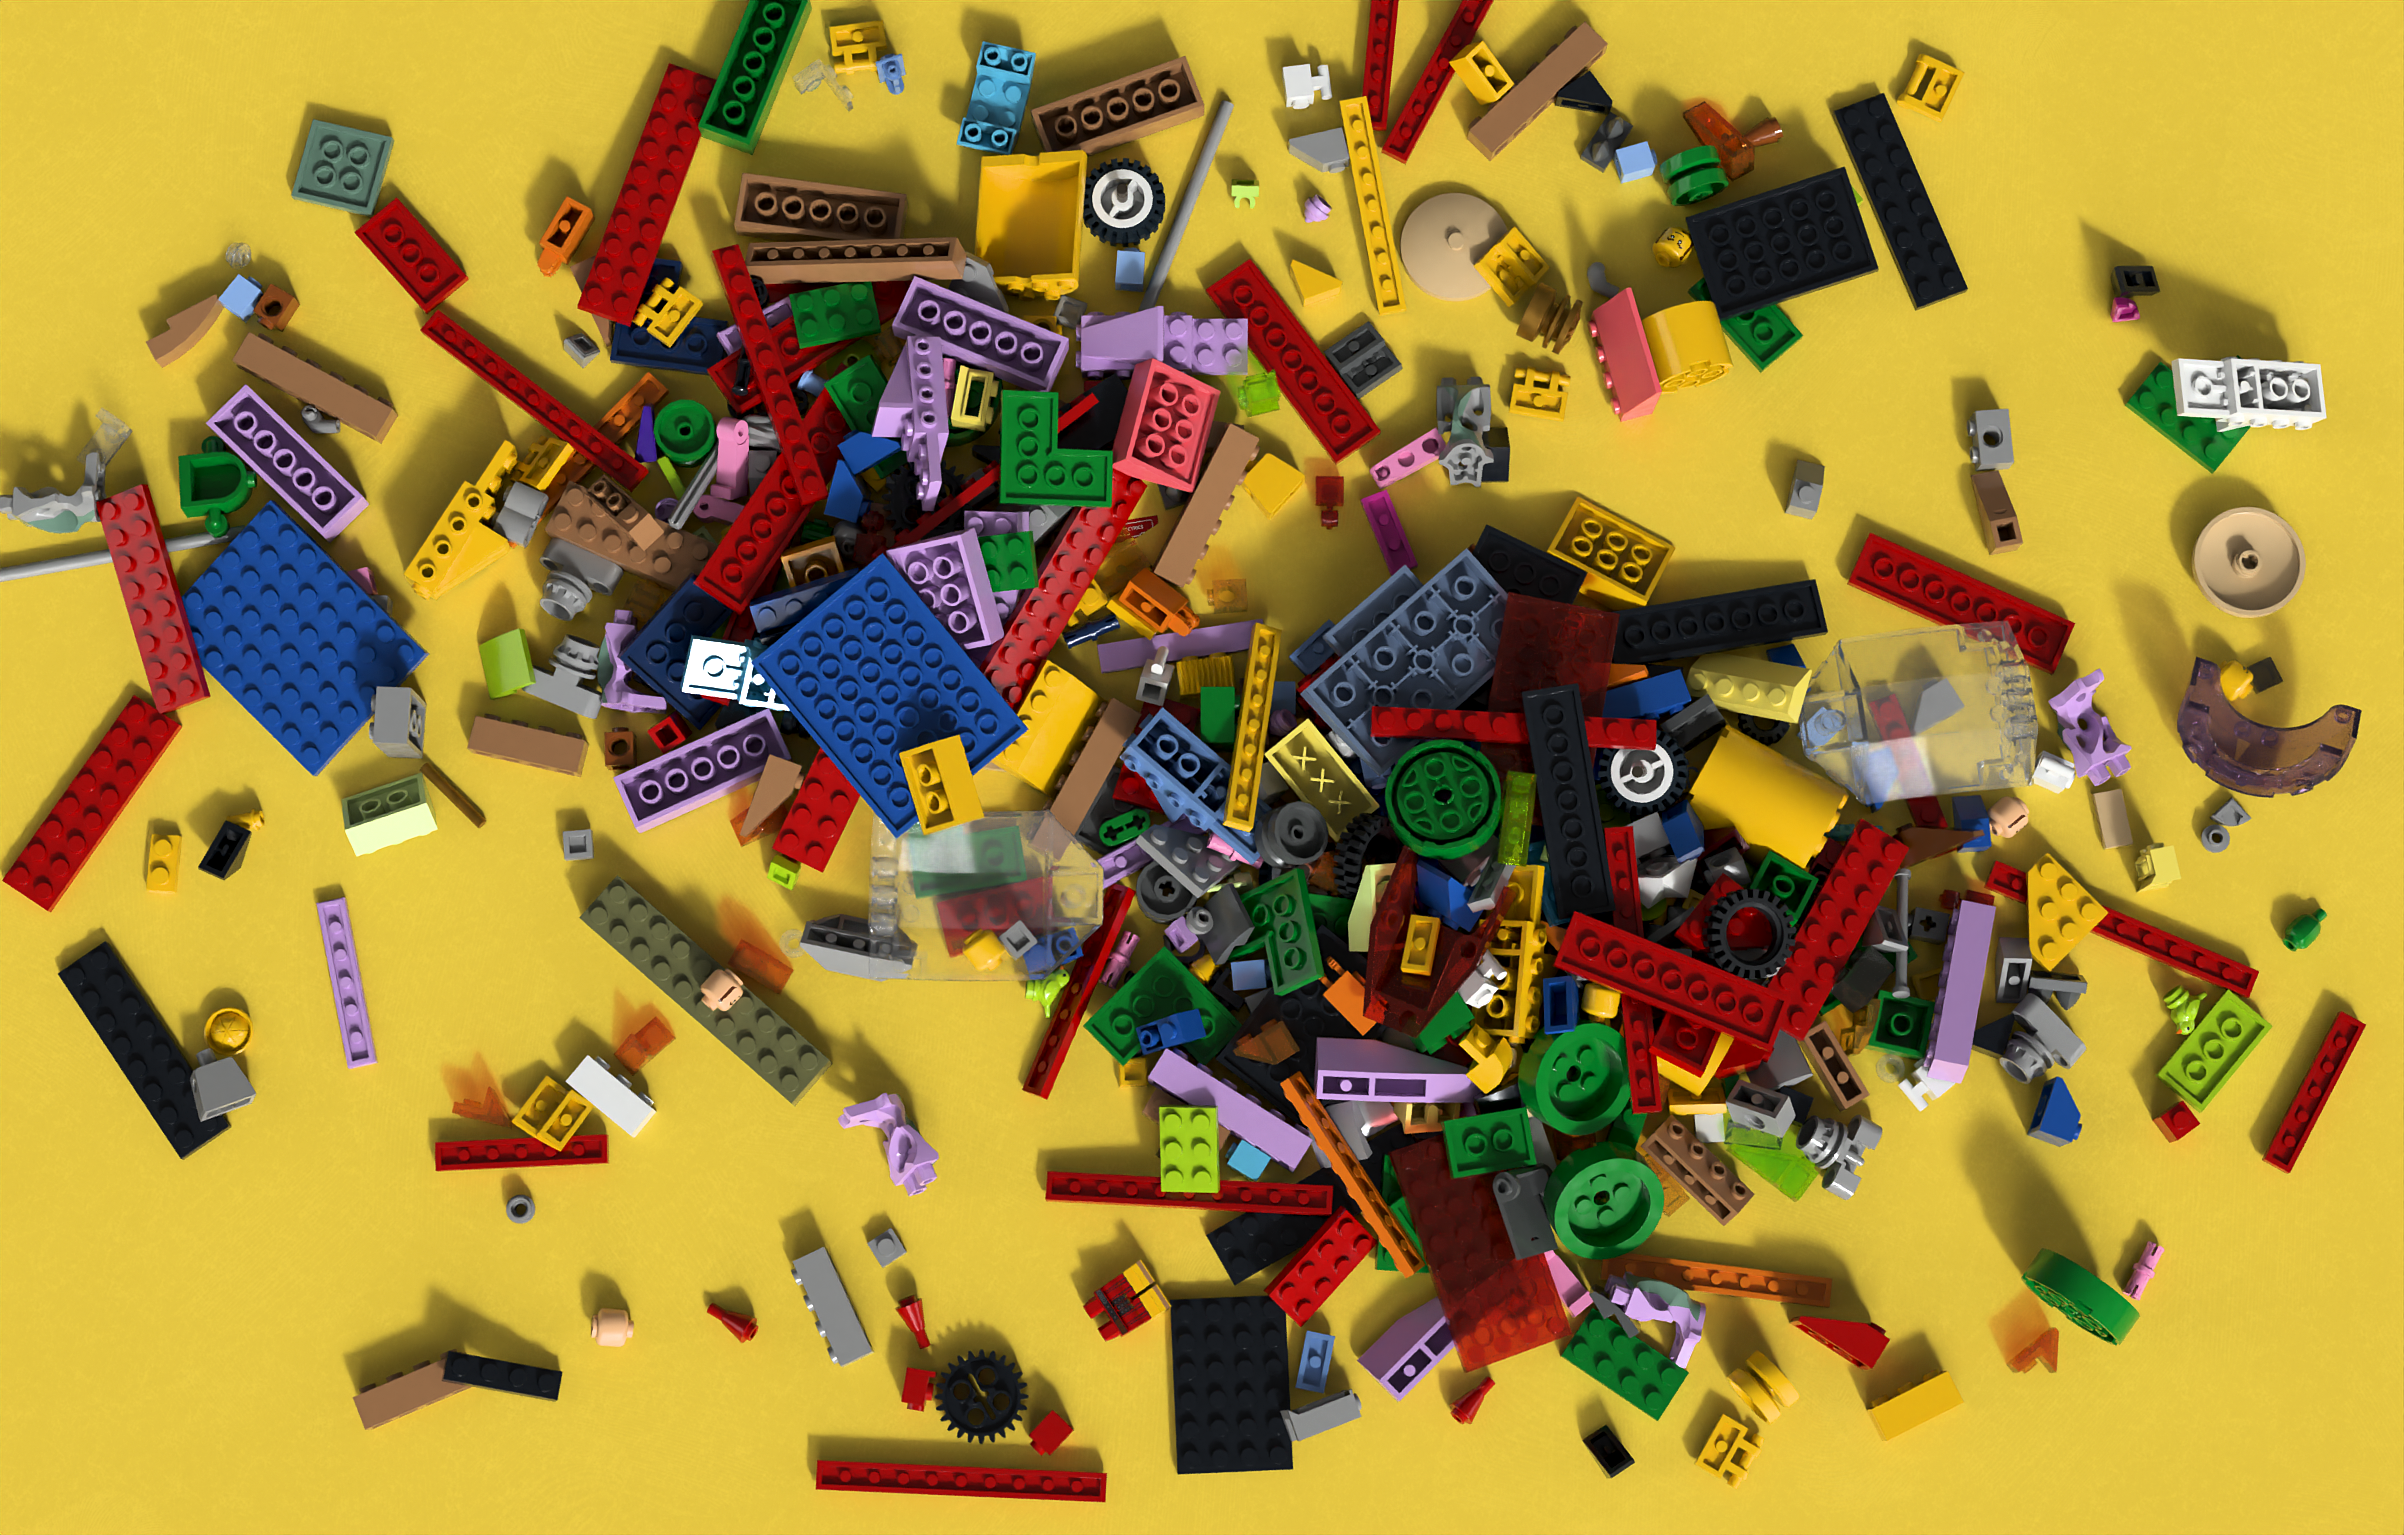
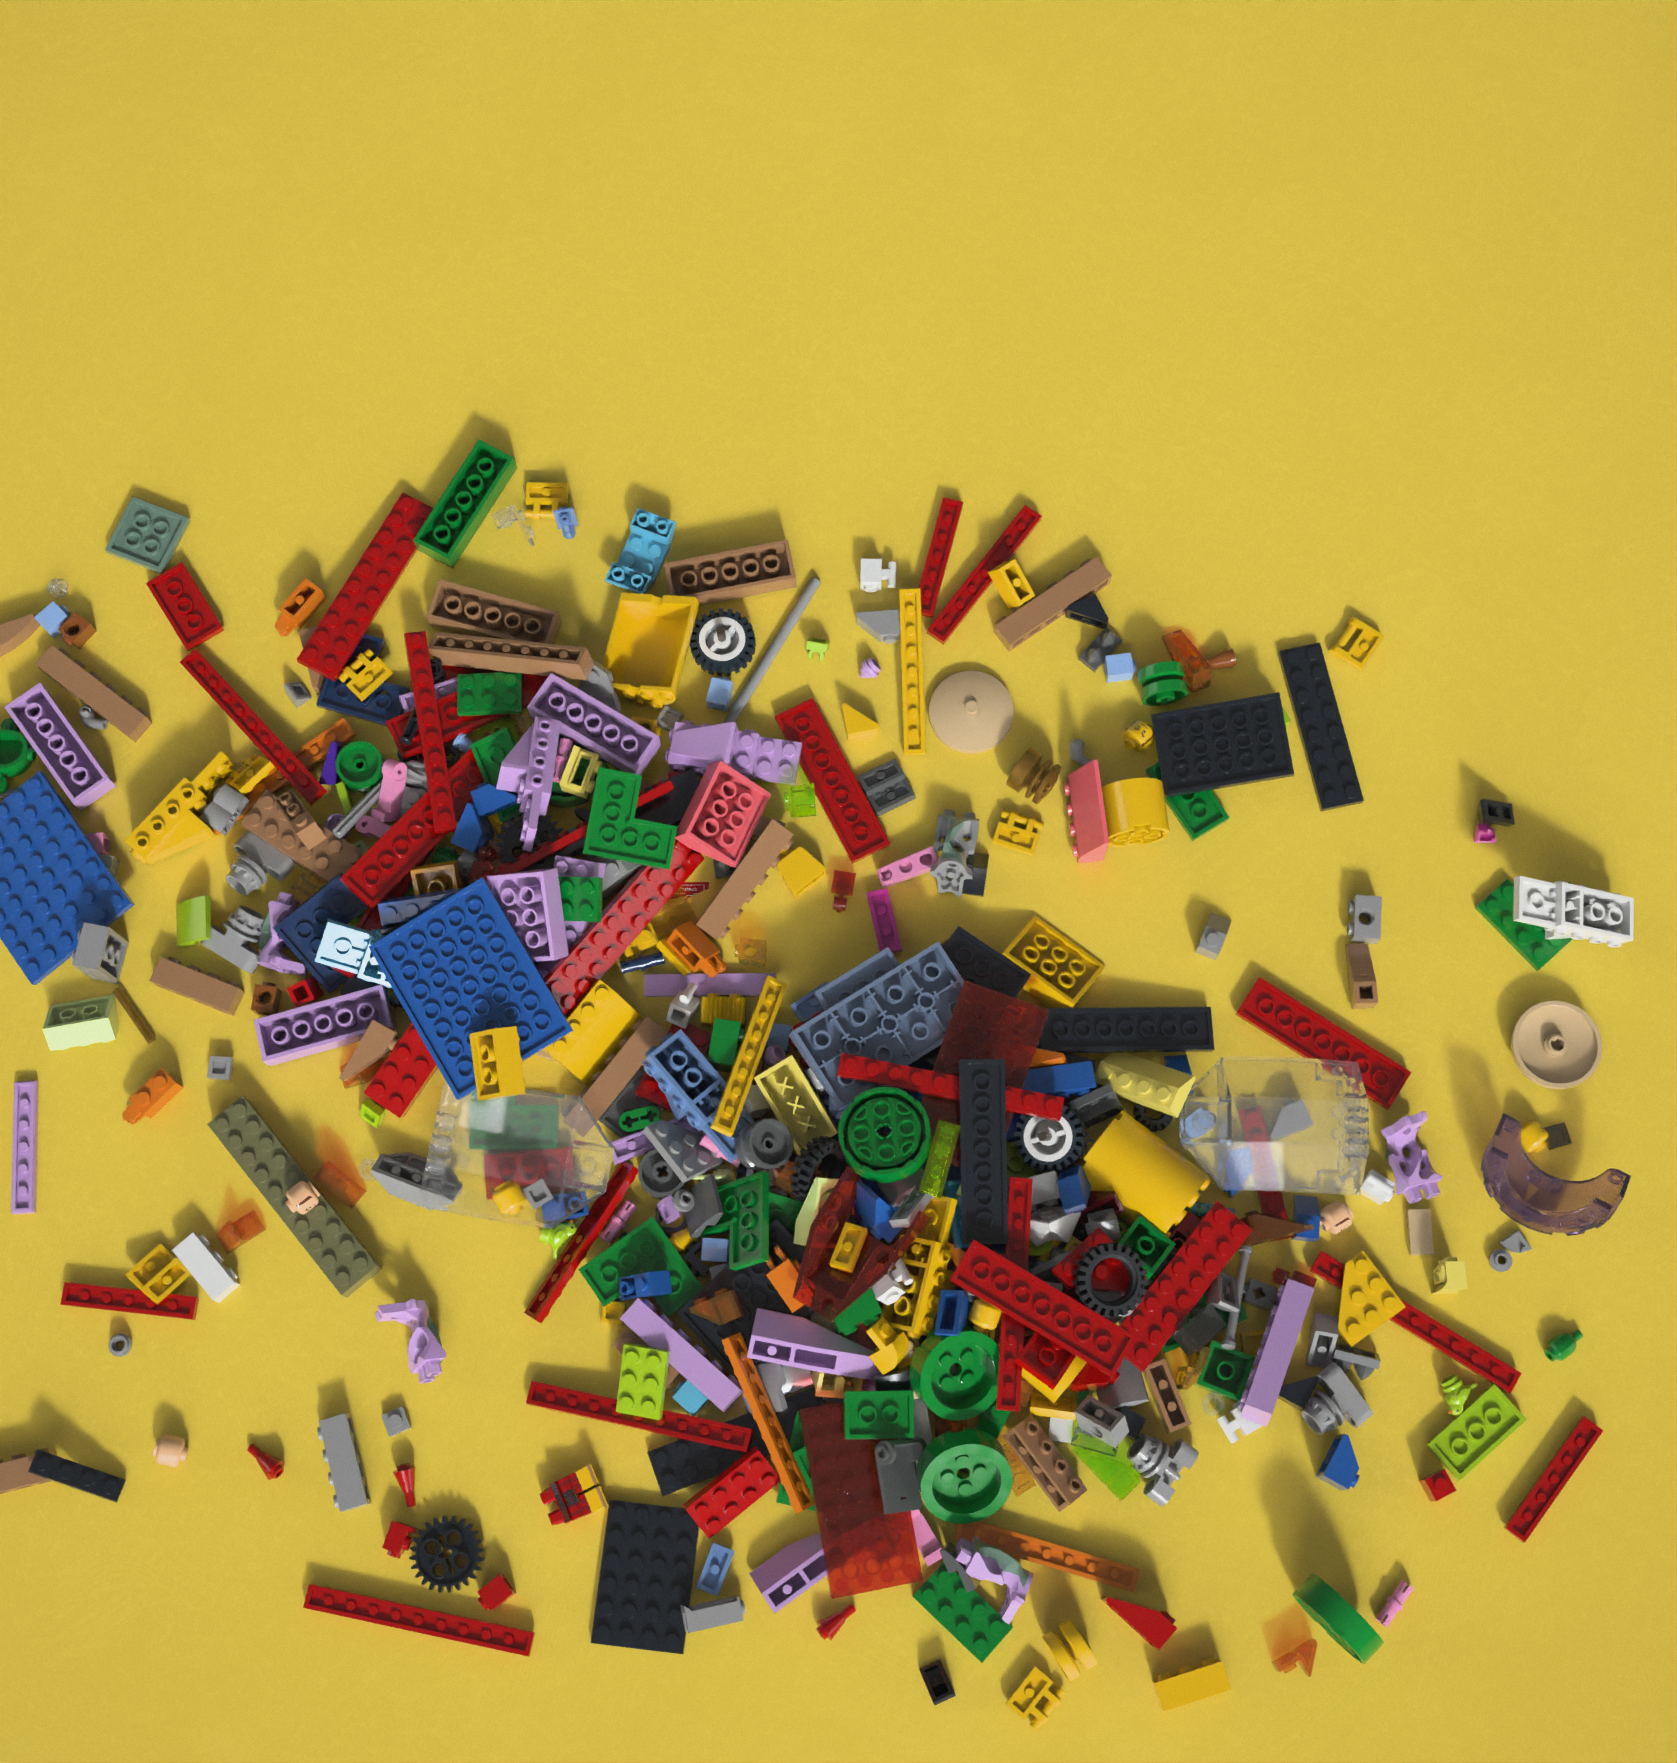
camera: 15 degrees right, 5 degrees down
clear orange slope [452,1087,513,1129] -> none
yellow slope [1473,226,1550,307] -> none
none -> orange hinge [122,1068,183,1125]

